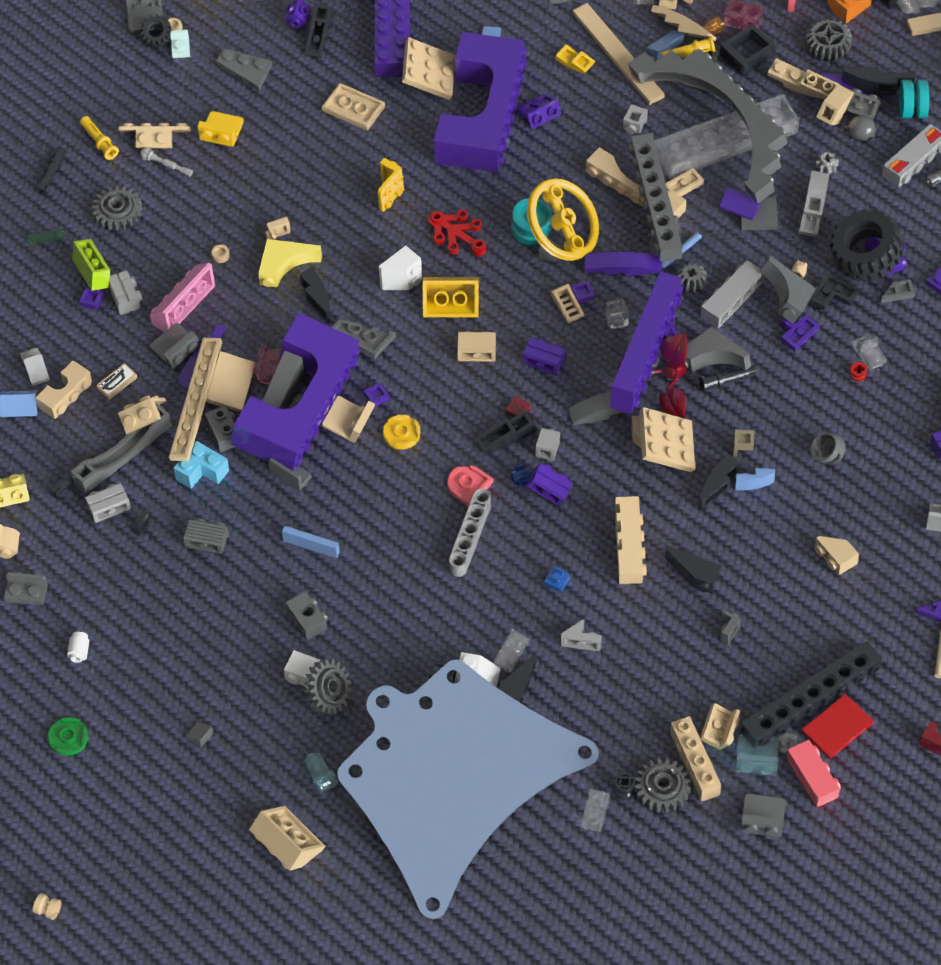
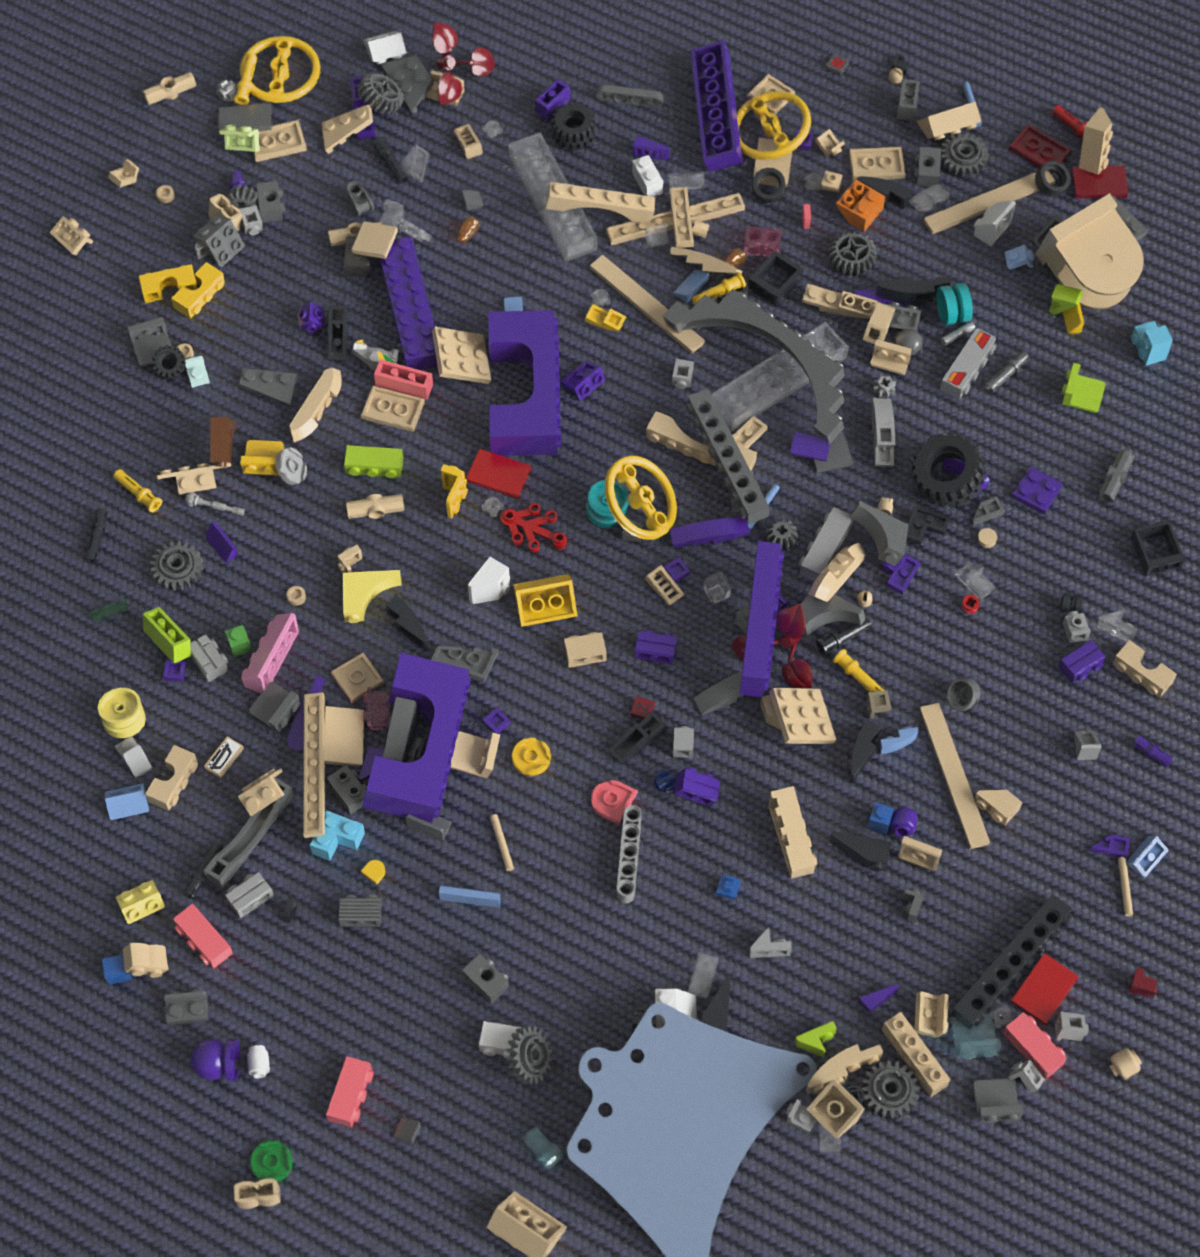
camera: 15 degrees left, 5 degrees up
none -> light yellow wheel [98,688,146,738]
none -> coral brick [173,904,233,969]
none -> dark purple tile [190,1039,240,1081]
none -> dark purple slope [205,521,237,563]
none -> reddish brown arch [210,417,237,467]
none -> bright green brick [225,625,252,657]
none -> tan brick [234,1179,280,1209]
none -> light grey tile [276,448,307,485]
none -> tan brick [289,368,342,442]
none -> coral brick [326,1056,374,1128]
none -> tan tile [331,653,384,704]
none -> lime brick [344,445,404,478]
none -> tan piece [346,494,404,519]
none -> light grey animal [353,340,418,370]
none -> yellow tile [361,860,385,885]
none -> coral brick [374,359,433,400]
none -> red tile [466,449,532,499]
none -> clear plate [482,497,504,517]
none -> tan bar [490,814,514,871]
none -> clear plate [591,289,610,306]
none -> light grey bracket [786,1099,817,1134]
none -> lime slope [795,1021,837,1057]
none -> tan slope [806,1044,883,1094]
none -> tan slope [807,1078,865,1139]
none -> tan brick [809,543,866,602]
none -> yellow pin [833,649,884,692]
none -> tan hinge [857,590,873,607]
none -> dark purple piece [858,984,899,1014]
none -> blue brick [867,802,894,835]
none -> tan bracket [870,339,912,375]
none -> dark purple head [890,807,917,837]
none -> tan tile [898,836,942,871]
none -> tan tile [920,703,990,849]
none -> light grey piece [941,322,975,346]
none -> tan tile [978,528,997,548]
none -> light grey bracket [1008,1060,1045,1093]
none -> light grey brick [1055,1012,1088,1041]
none -> tan head [1109,1048,1142,1079]

